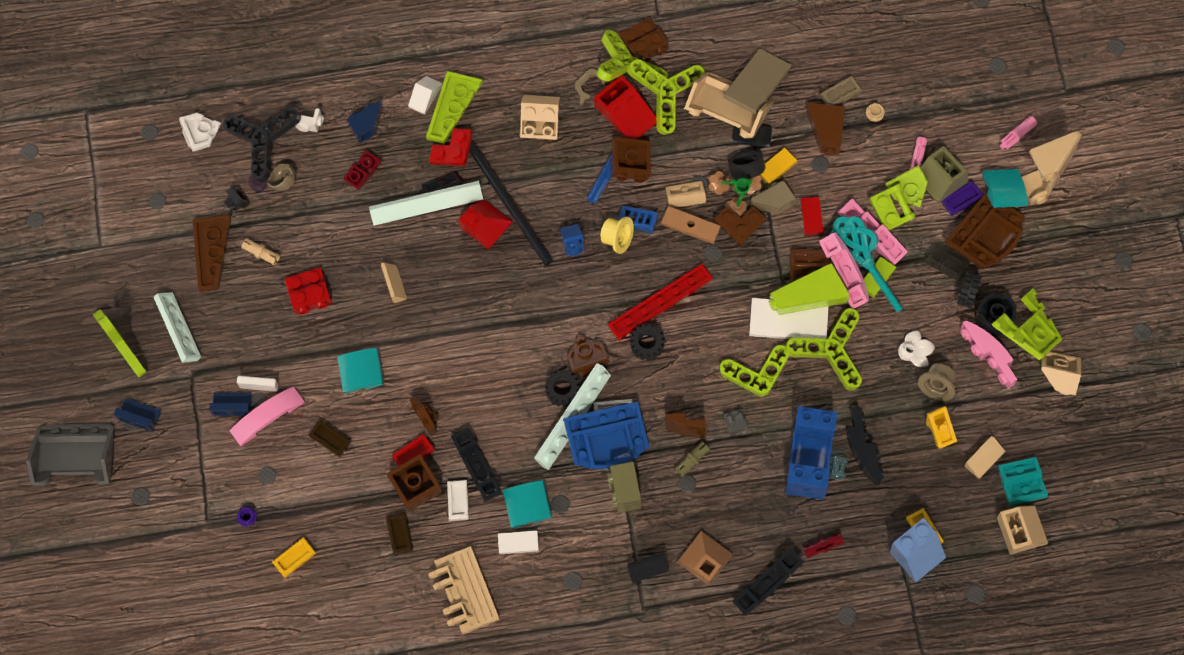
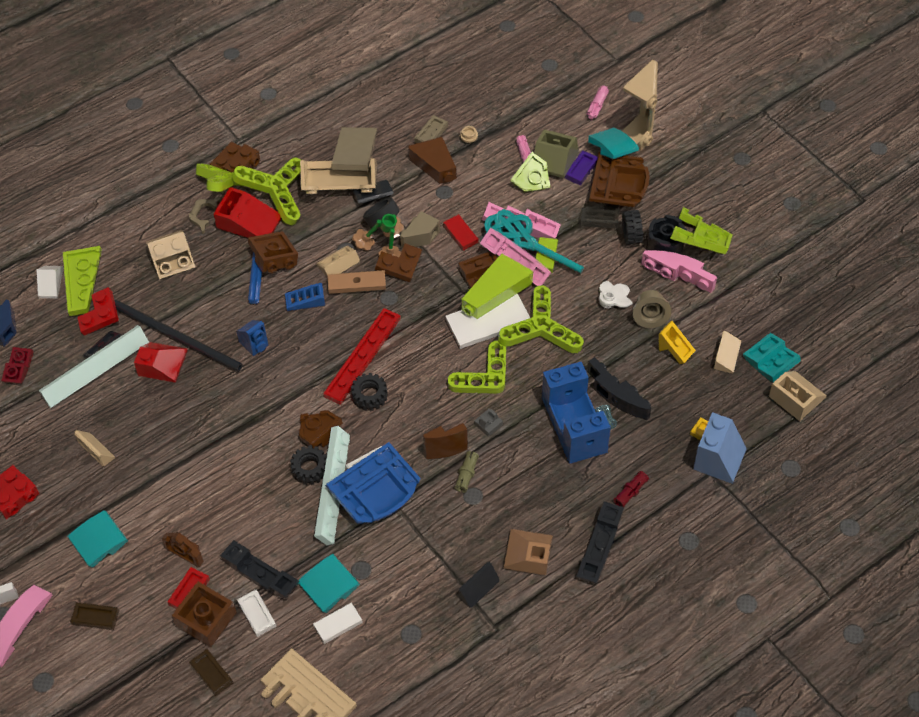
camera: 30 degrees left, 15 degrees down
light yellow piece [601,217,634,254] -> none
olive brick [607,462,641,513] -> none
yellow tile [760,148,797,186] -> none
lime plate [868,183,916,231] -> none
tan slope [1041,351,1081,395] -> none

